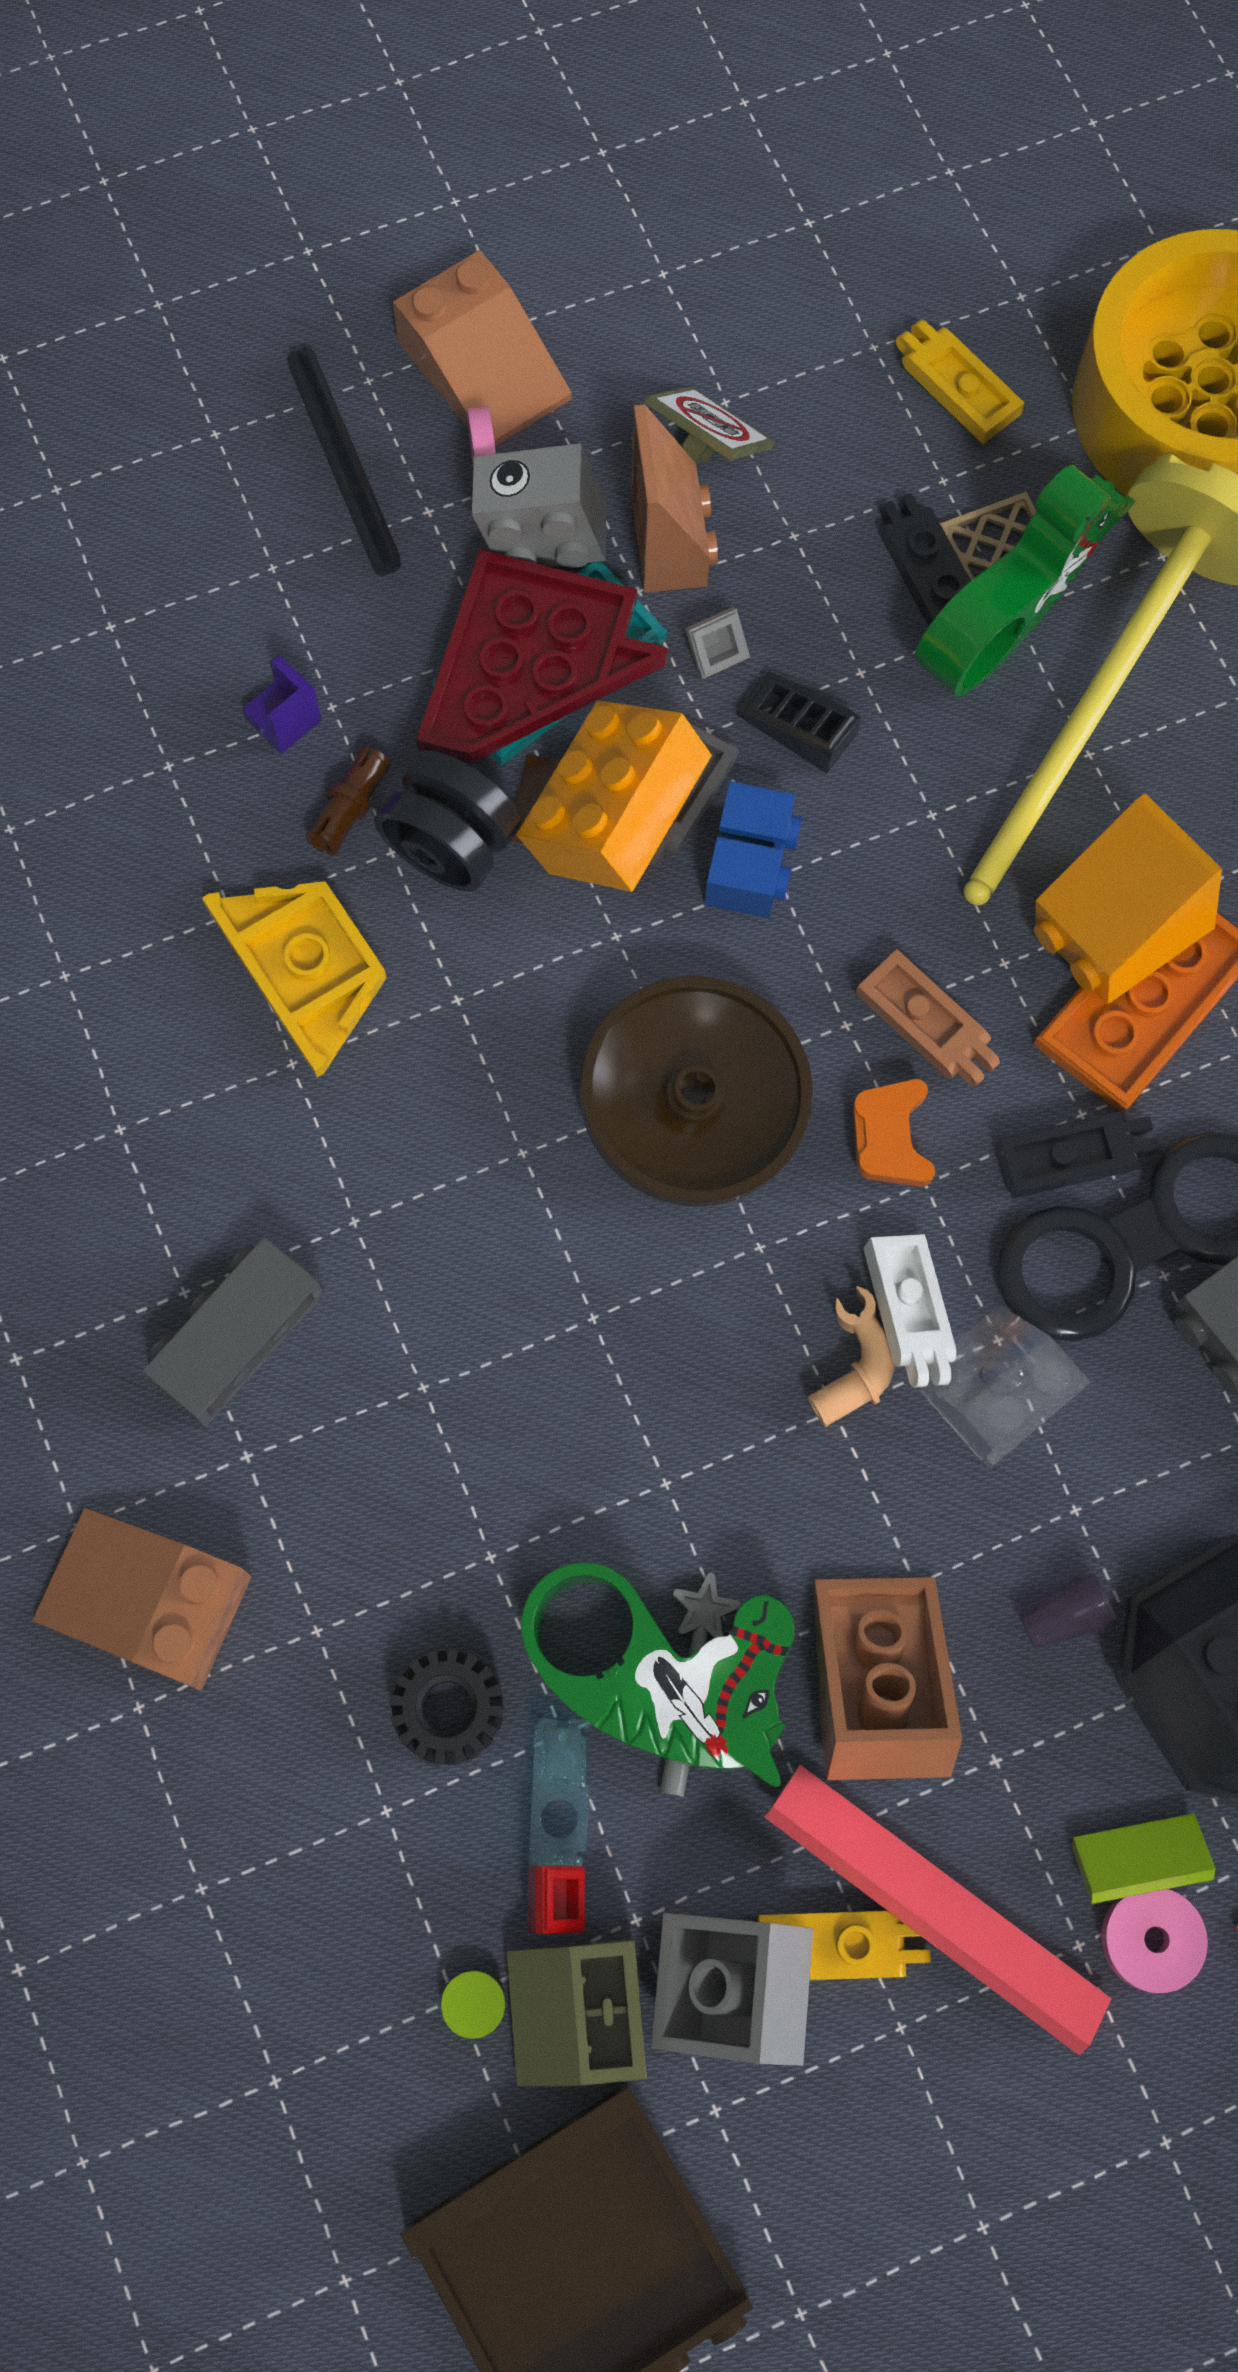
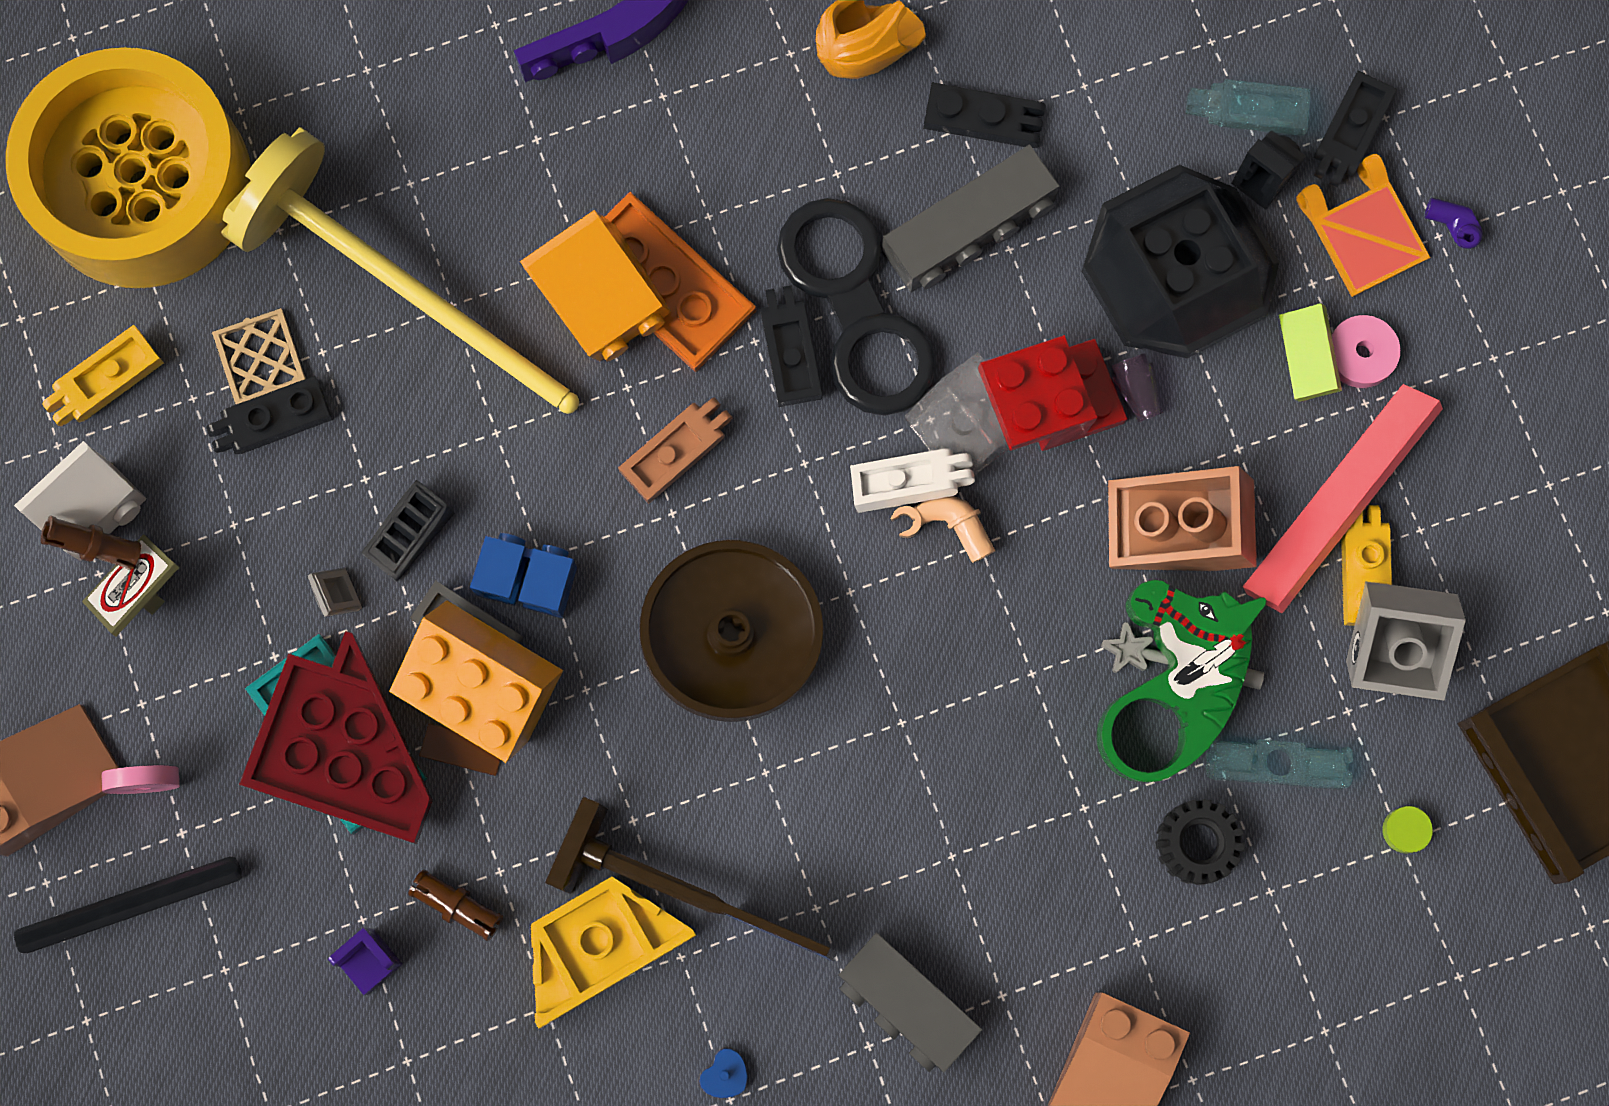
camera: 85 degrees left, 5 degrees up
black wheel [374,751,521,892] -> none
light grey brick [472,443,606,568] -> none
olive slope [507,1938,647,2086] -> none
red slope [527,1866,585,1934] -> none
nougat slope [631,404,718,593] -> none
orange piece [852,1079,935,1187] -> none
green animal [915,465,1135,697] -> none
none -> white slope [14,441,147,561]
none -> reddish brown pin [41,516,141,570]
none -> dark brown piece [545,797,837,962]
none -> blue piece [699,1048,747,1098]
none -> red bracket [978,335,1127,451]

